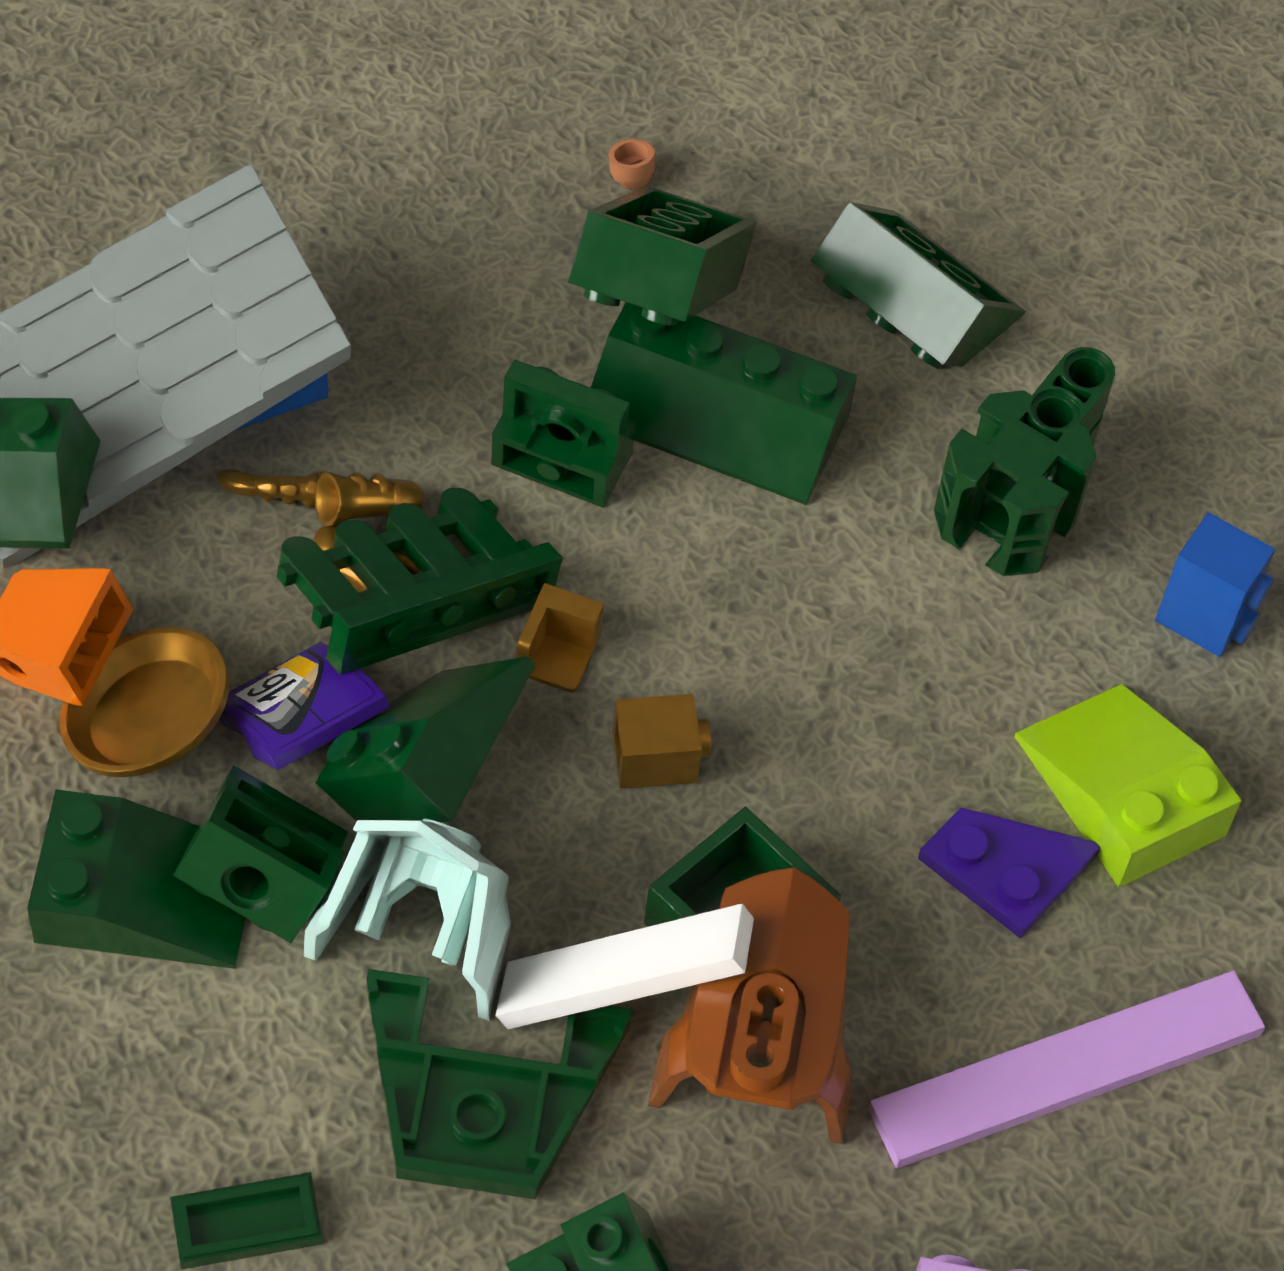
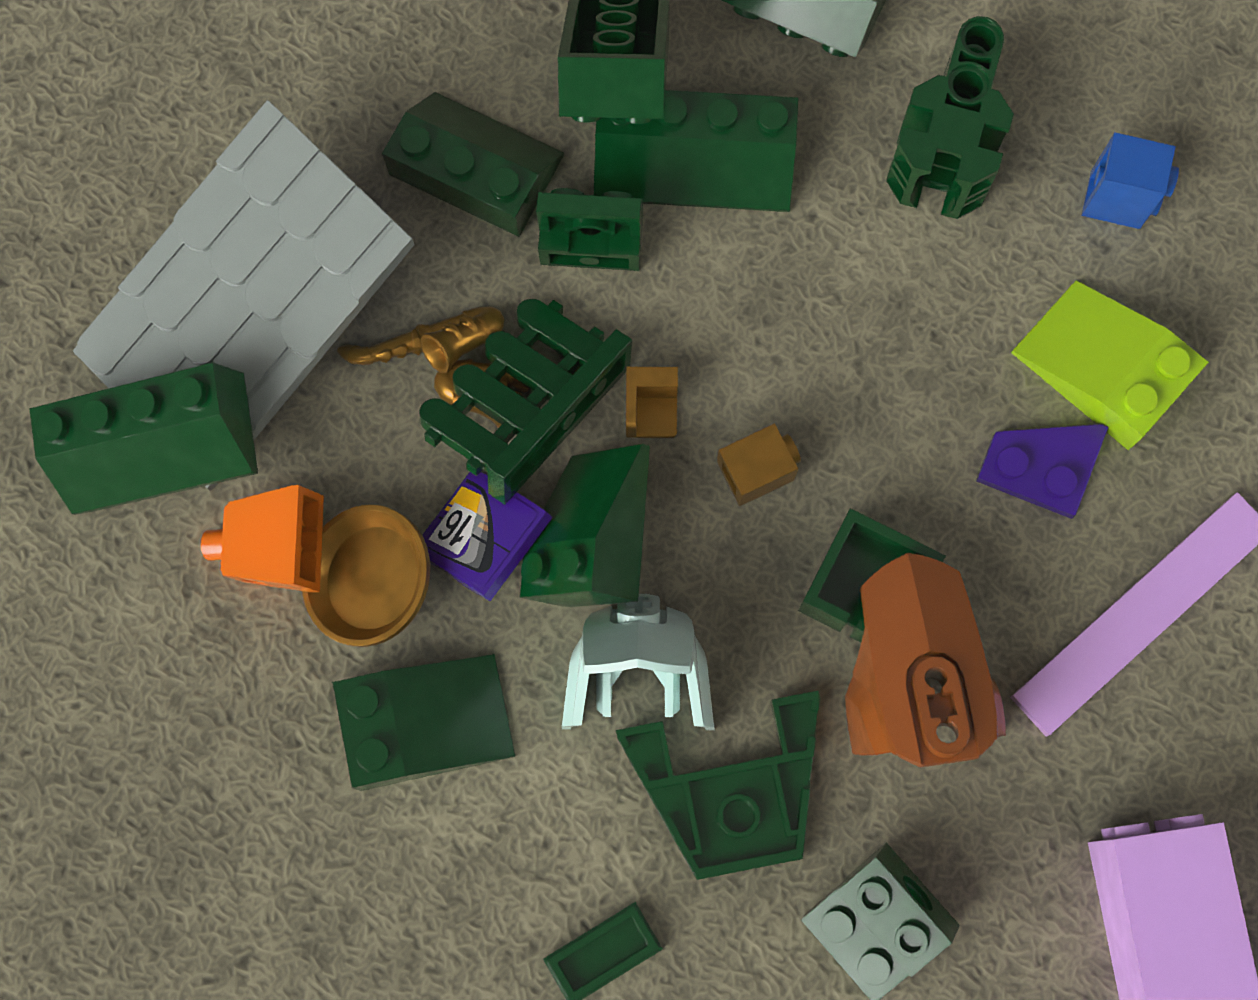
camera: 10 degrees left, 20 degrees up
dark green brick [173,765,348,943] -> none
white tile [495,904,754,1029] -> none
none -> dark green slope [382,92,564,237]

